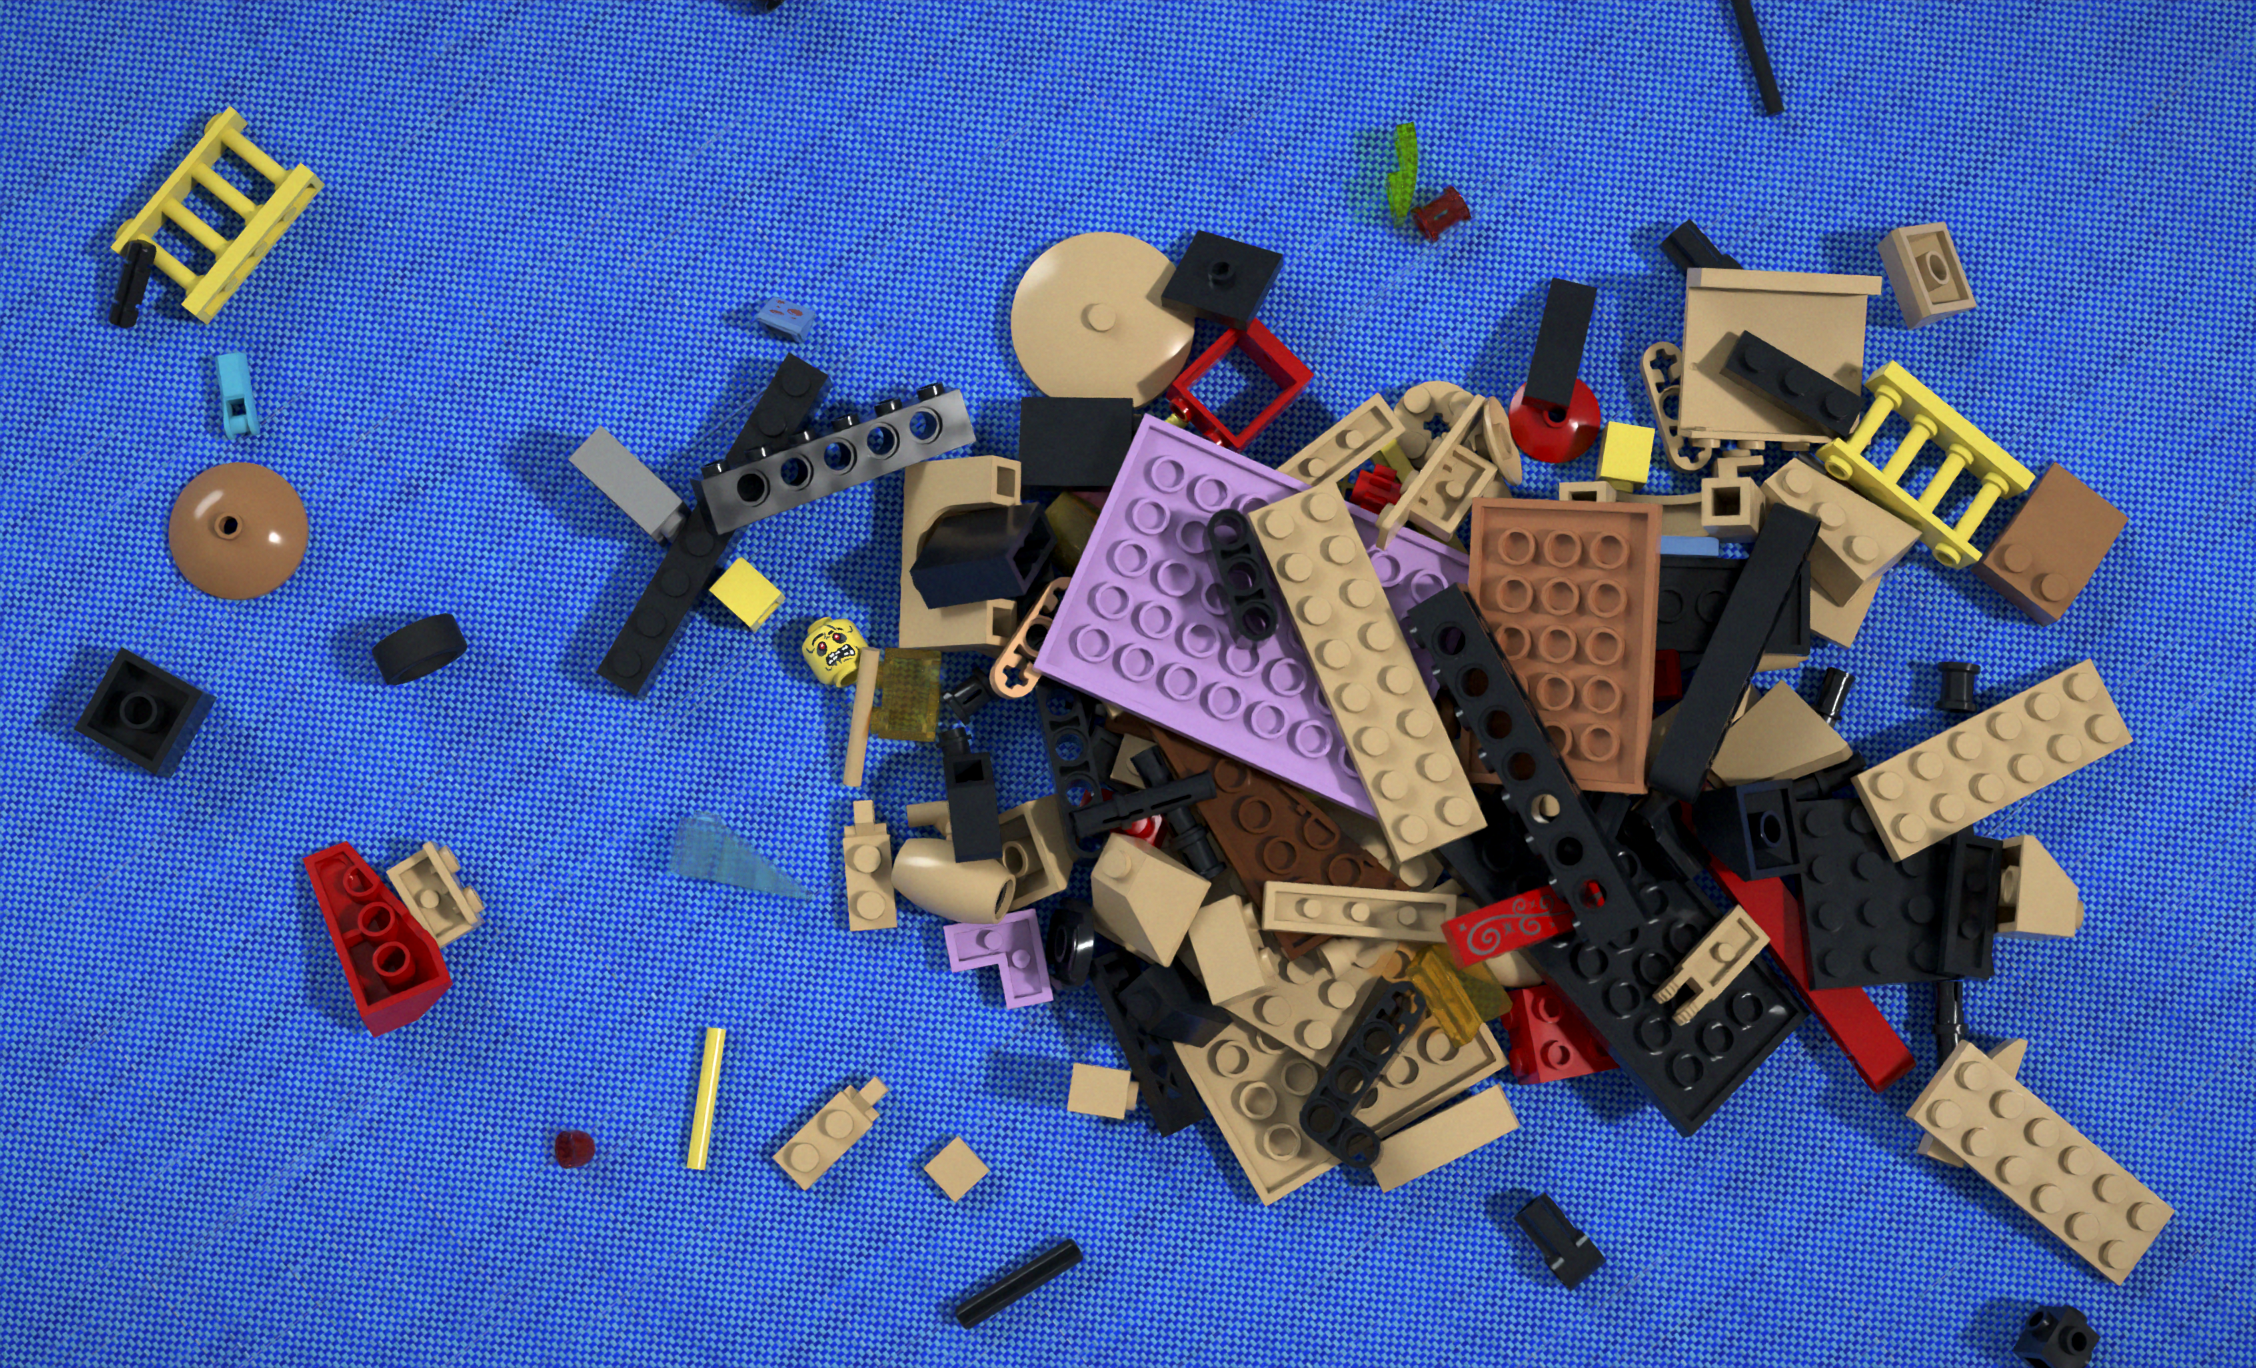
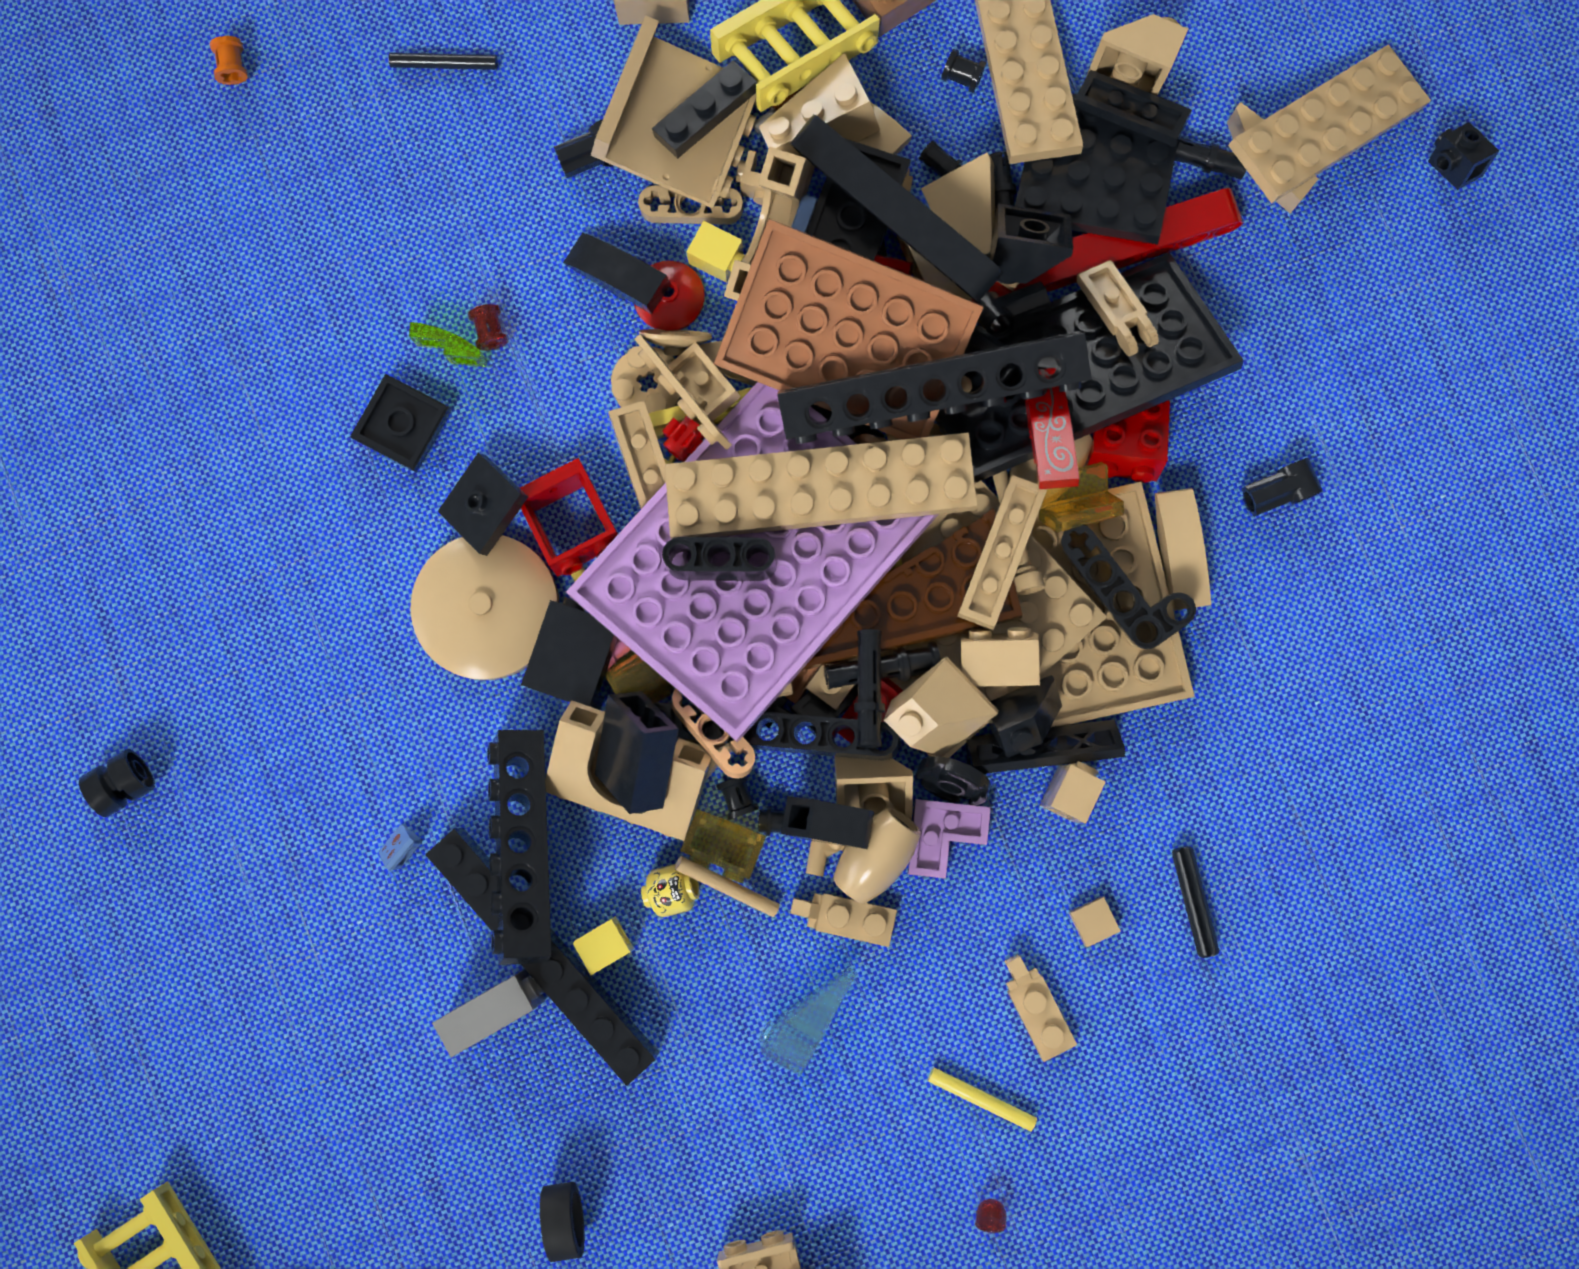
camera: 70 degrees left, 0 degrees up
none -> black plate [350,374,451,473]

